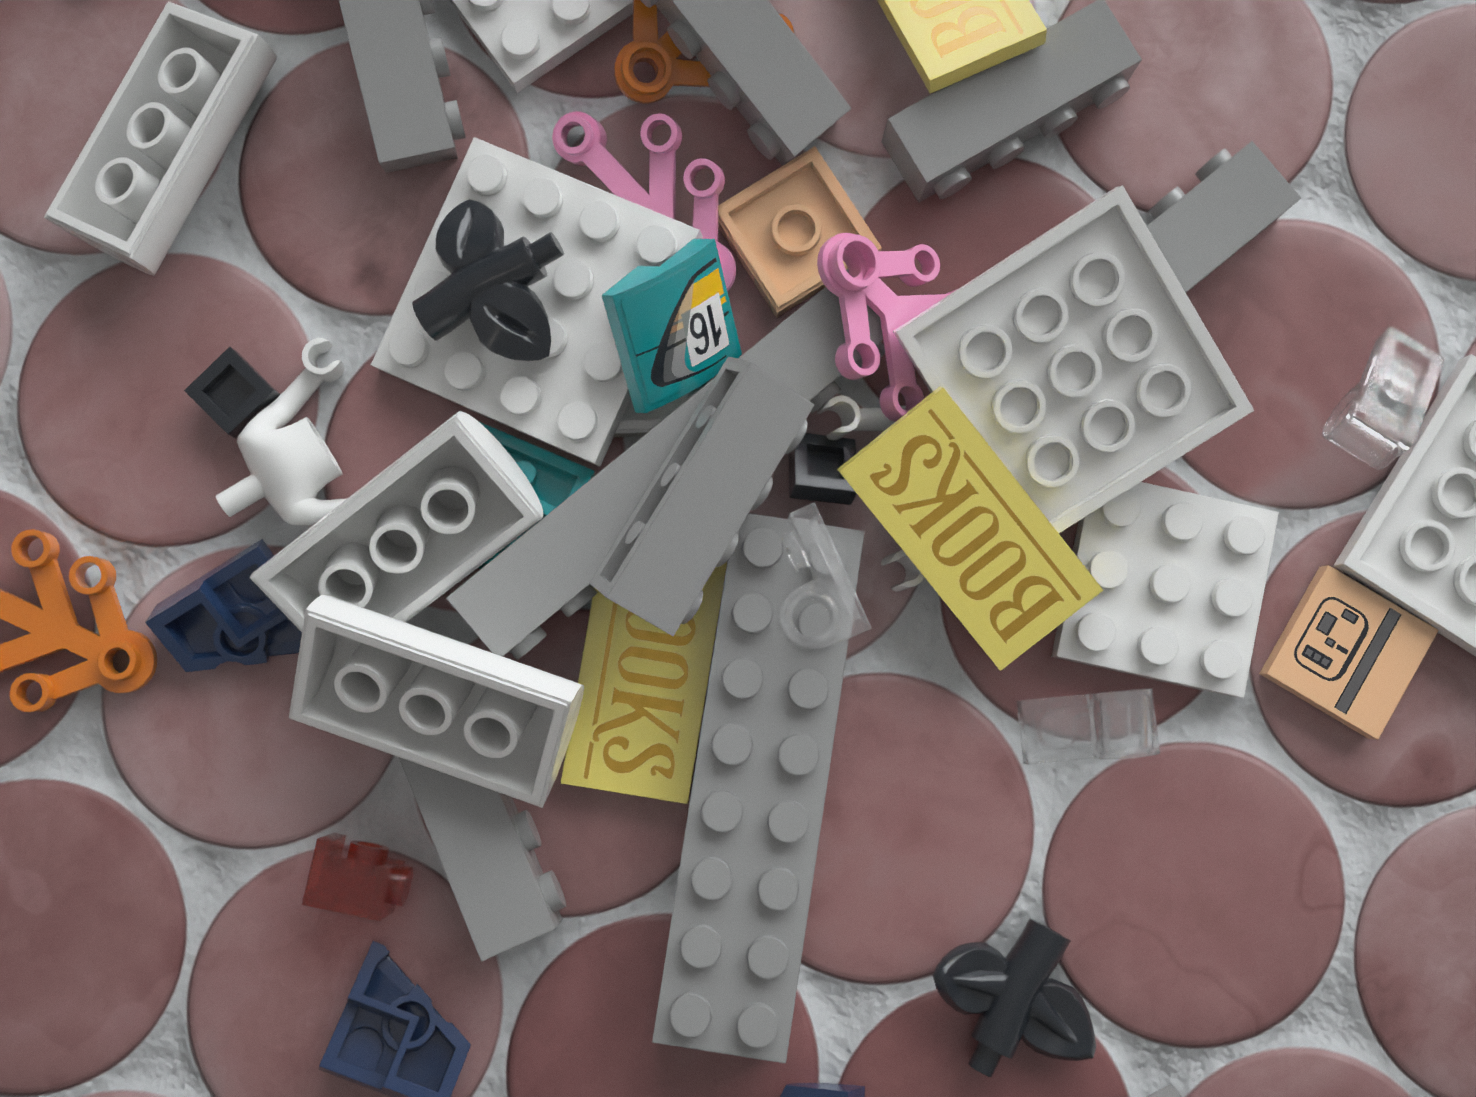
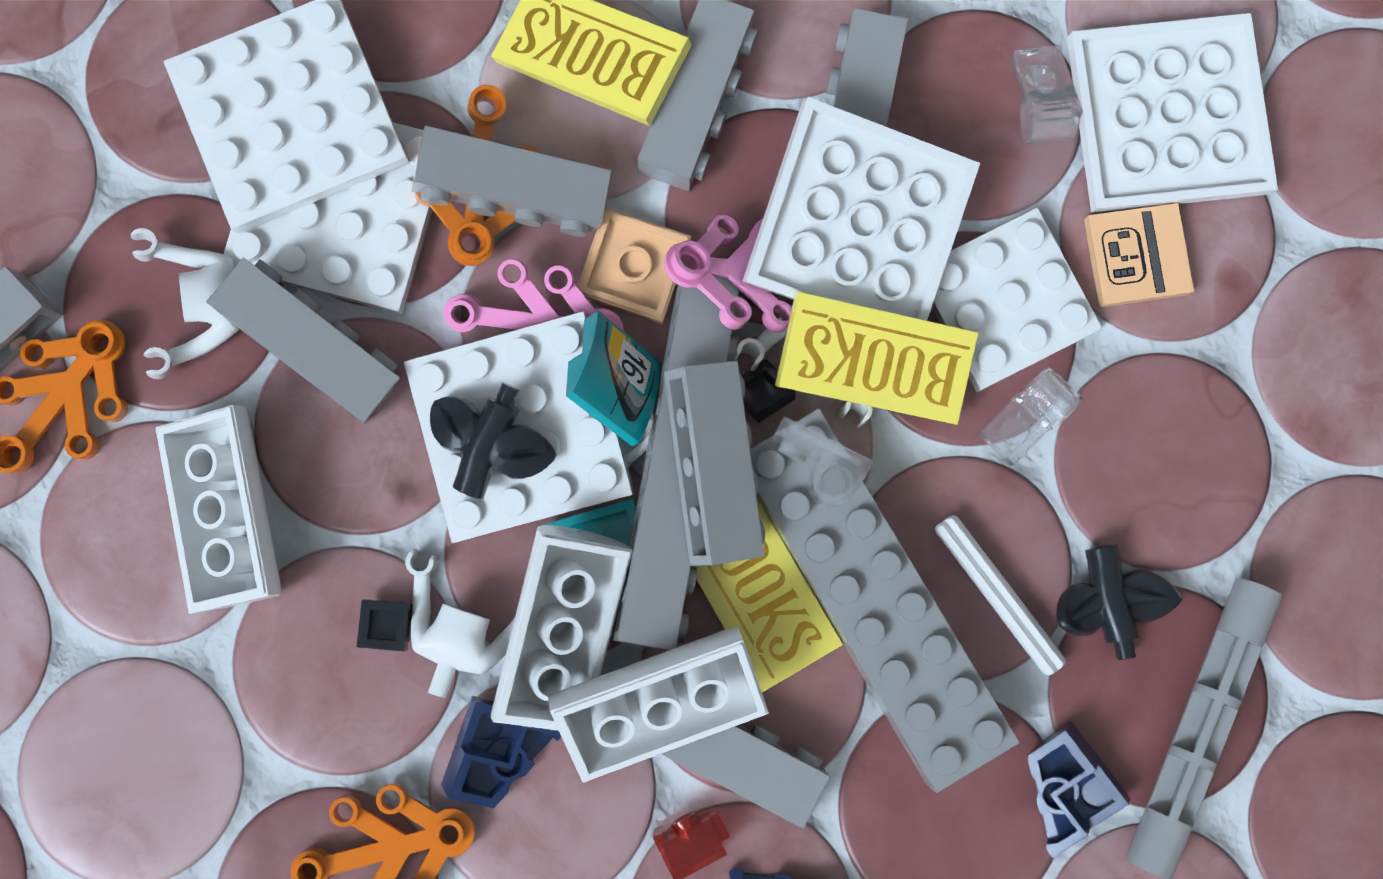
camera: 40 degrees left, 0 degrees up
none -> white axle [935,515,1066,675]

